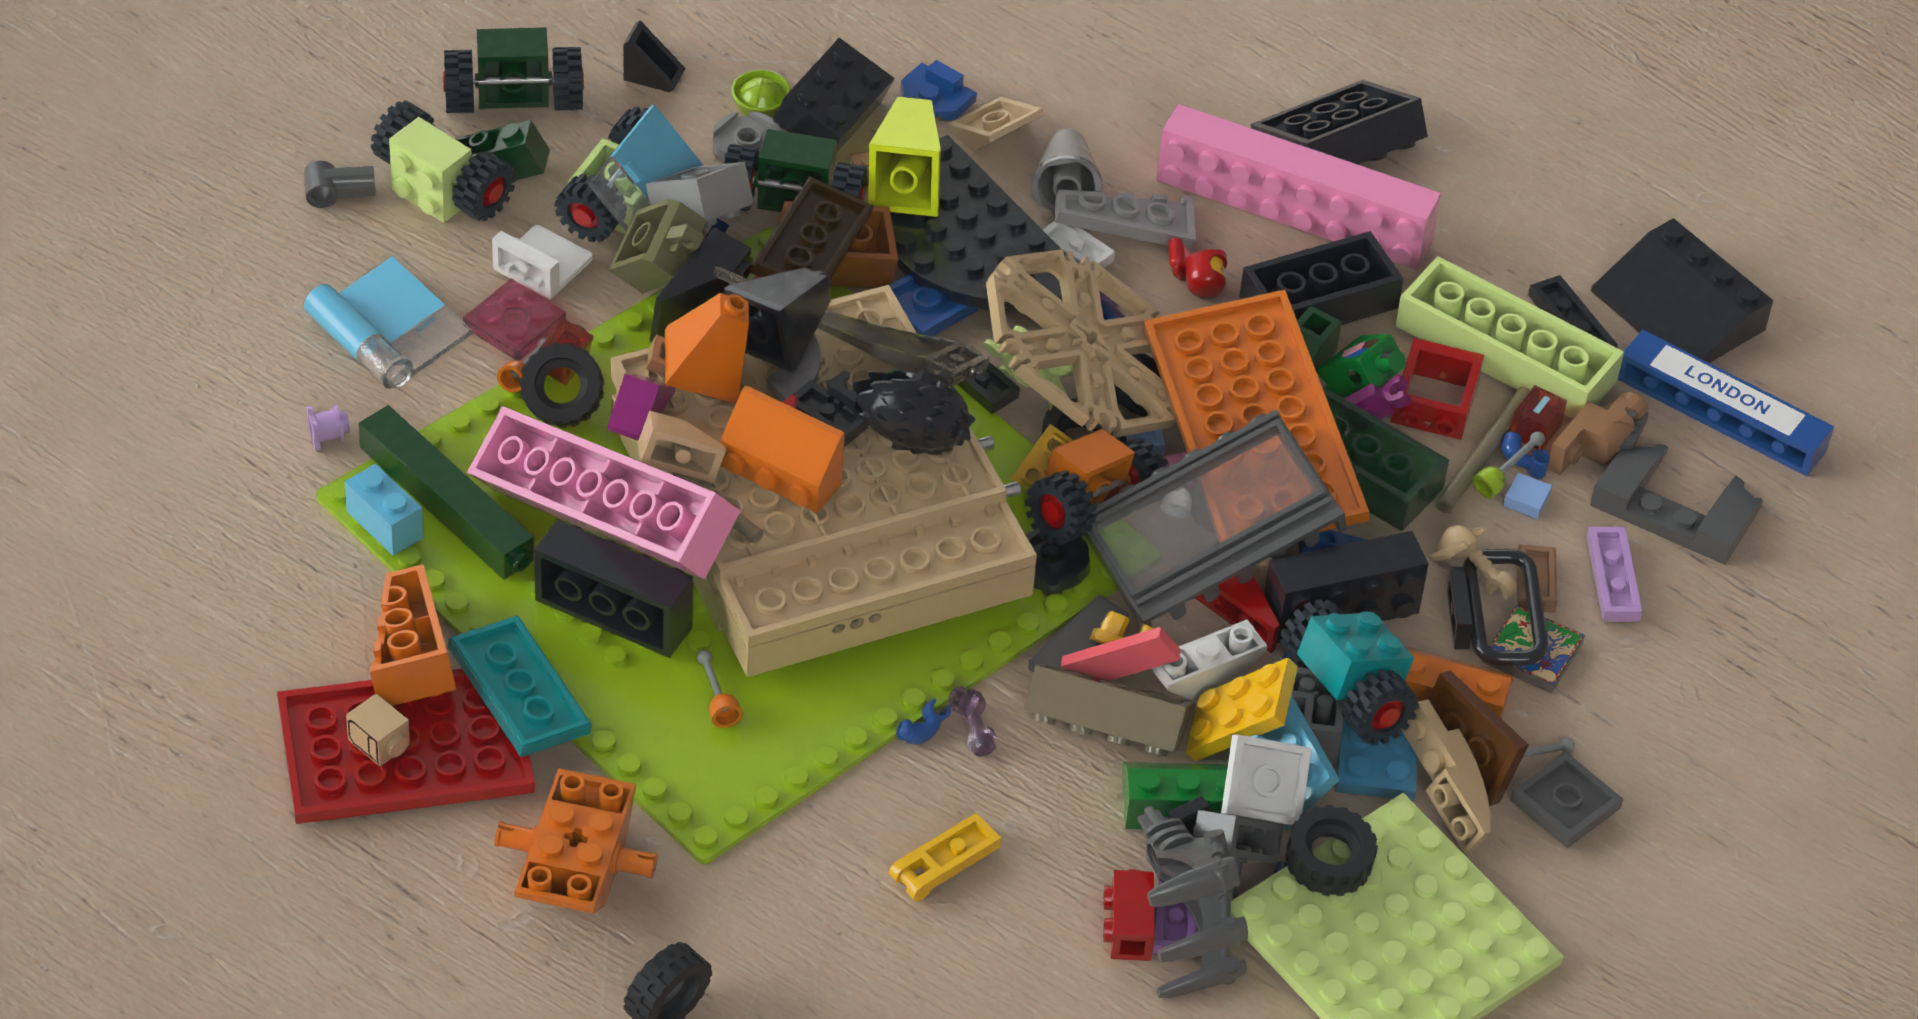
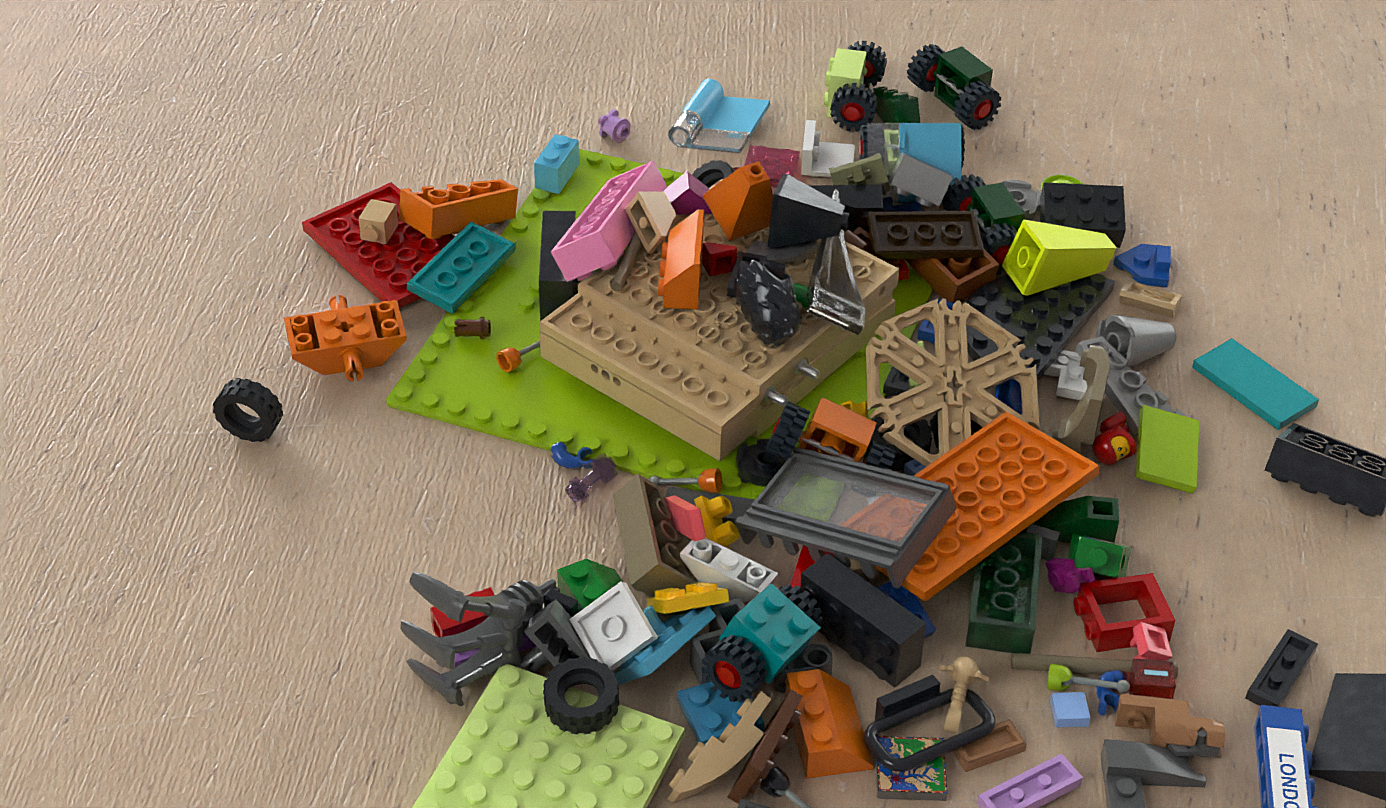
camera: 65 degrees right, 5 degrees down
dark grey piece [303,161,376,208] -> none
dark green brick [359,405,534,580] -> none
black slope [623,20,686,92] -> none
yellow plate [888,812,1001,902] -> none
bright pink brick [1156,104,1441,270] -> none
black brick [1239,231,1404,325] -> none
yellowish green brick [1395,256,1624,419] -> none
none -> reddish brown pin [454,317,491,339]
none -> orange hinge [650,468,722,493]
none -> dark tan slope [1051,344,1110,453]
none -> coral tile [1130,622,1173,662]
none -> lime tile [1135,405,1199,494]
none -> teal tile [1192,338,1319,430]

